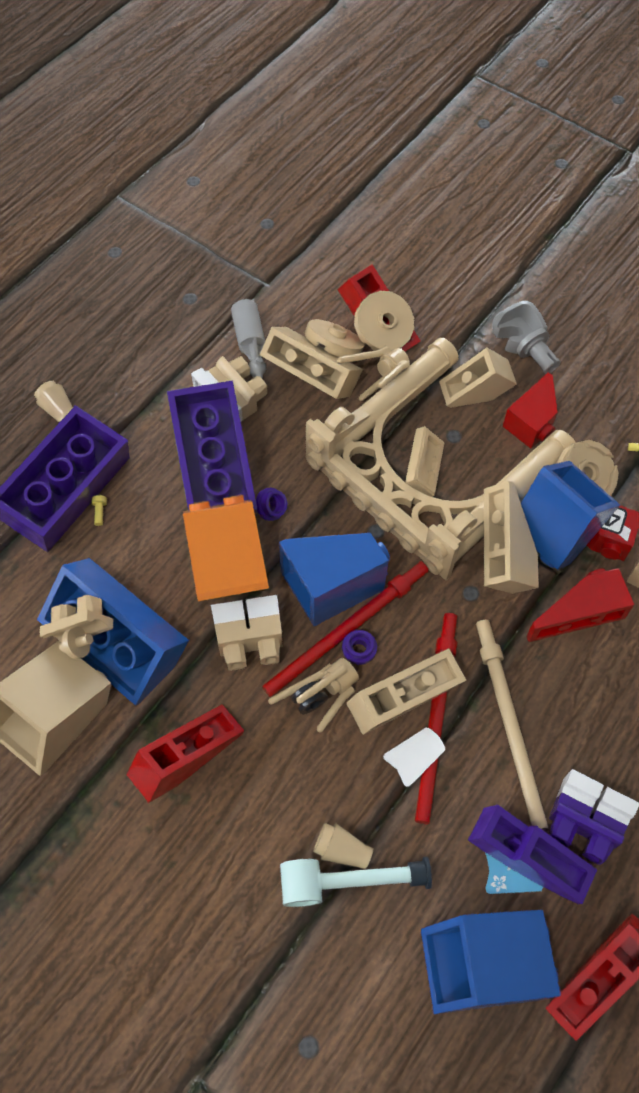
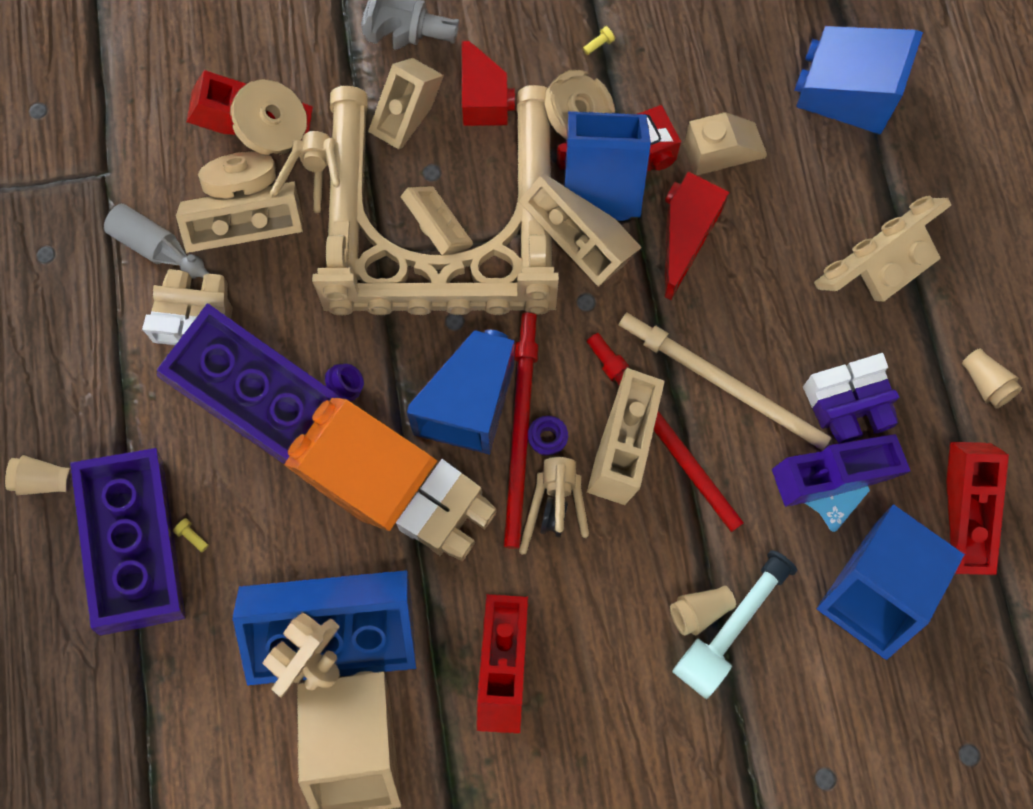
camera: 45 degrees left, 10 degrees up
white sticker [383,727,445,787] -> none

